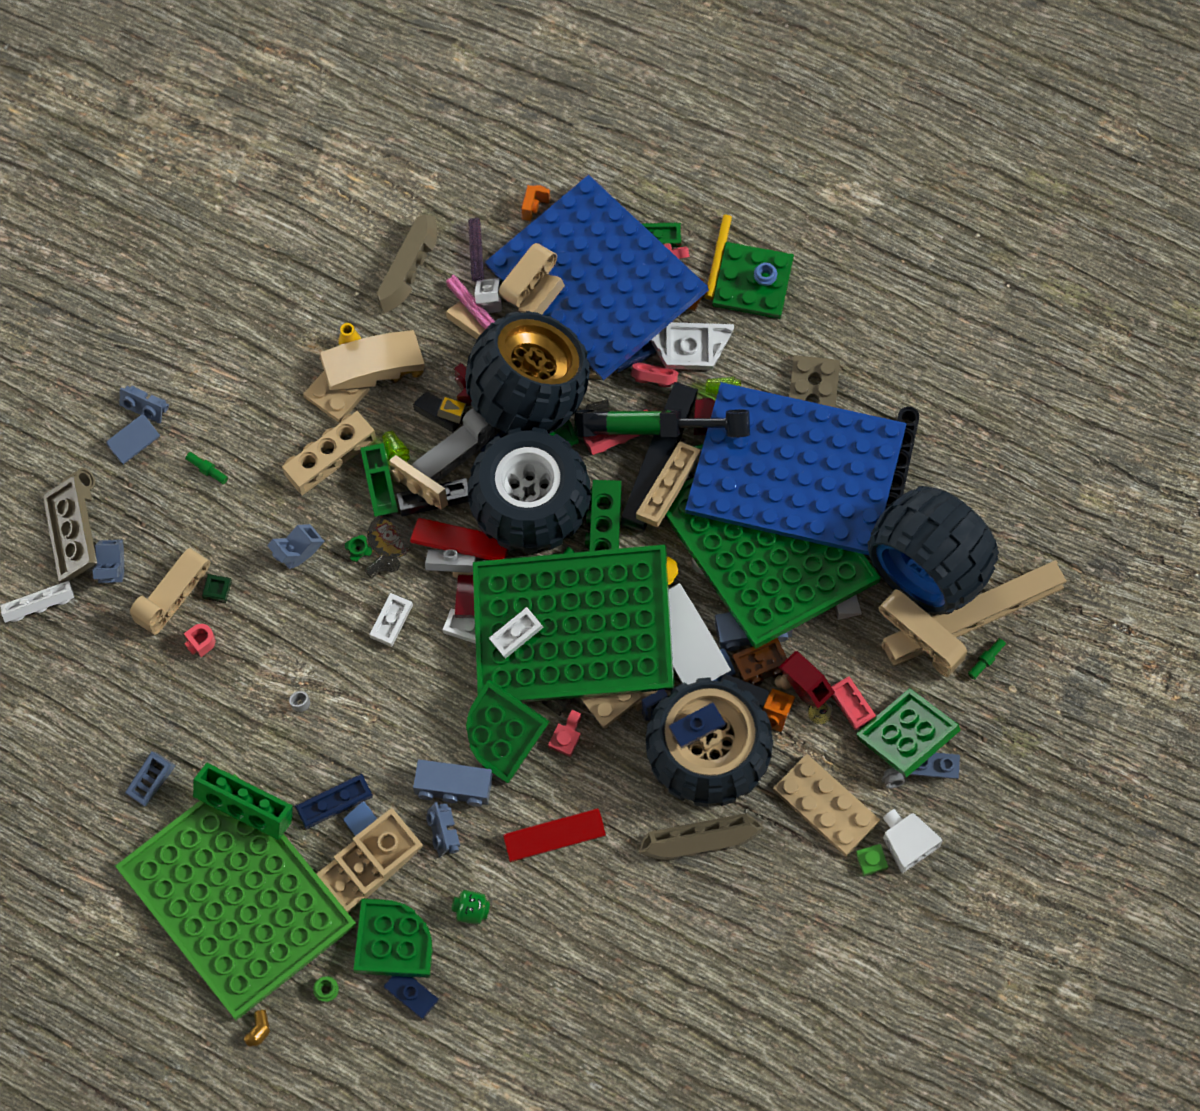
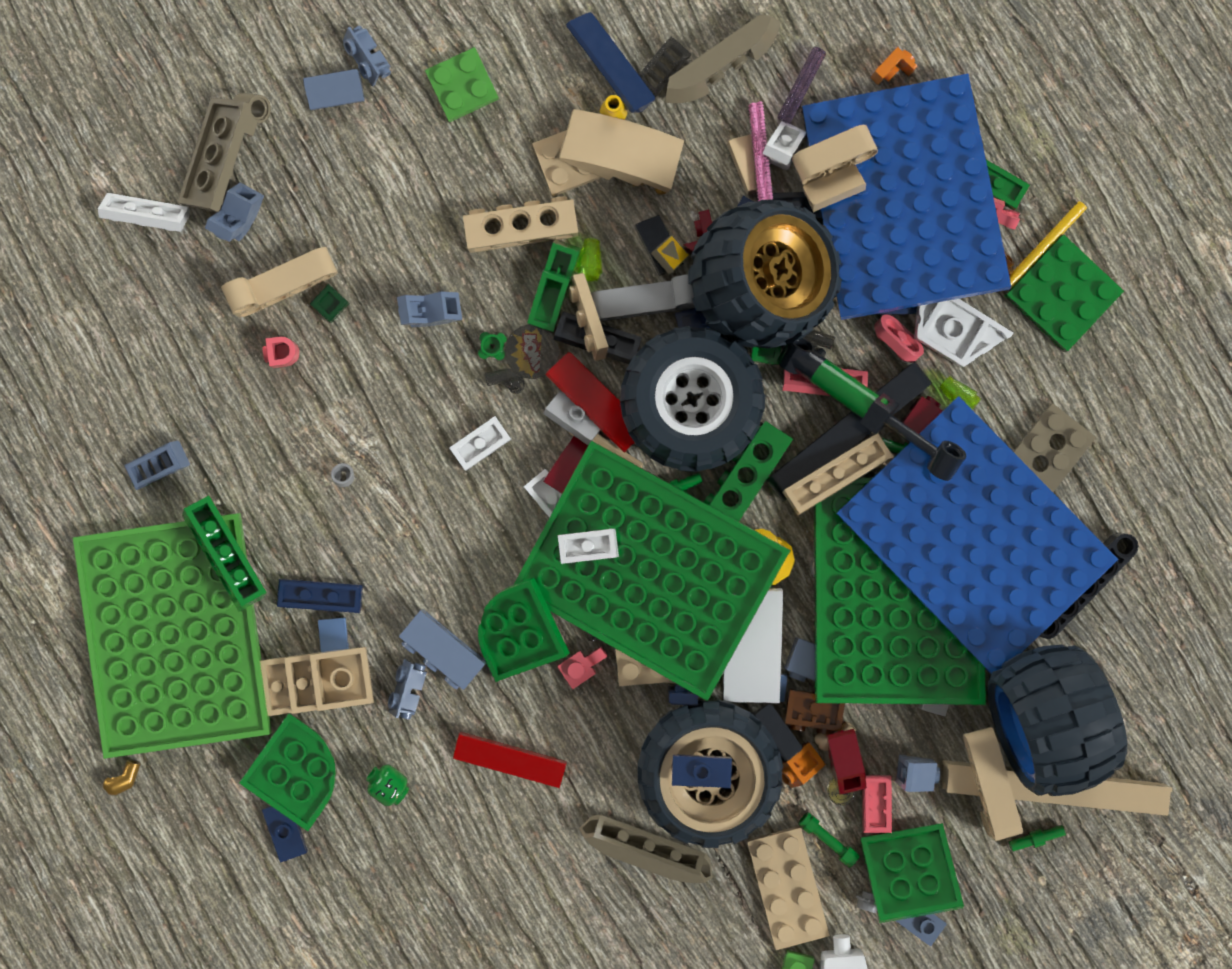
camera: 30 degrees right, 20 degrees up
green bar [185,452,228,485] -> none
bright green plate [313,976,339,1002] -> none
medium blue plate [754,263,777,286] -> none
none -> bright green plate [425,47,499,123]
none -> dark blue slope [566,12,655,113]
none -> clear smoke slope [638,36,691,98]
none -> green bar [798,812,860,868]
none -> sand blue slope [895,755,940,792]

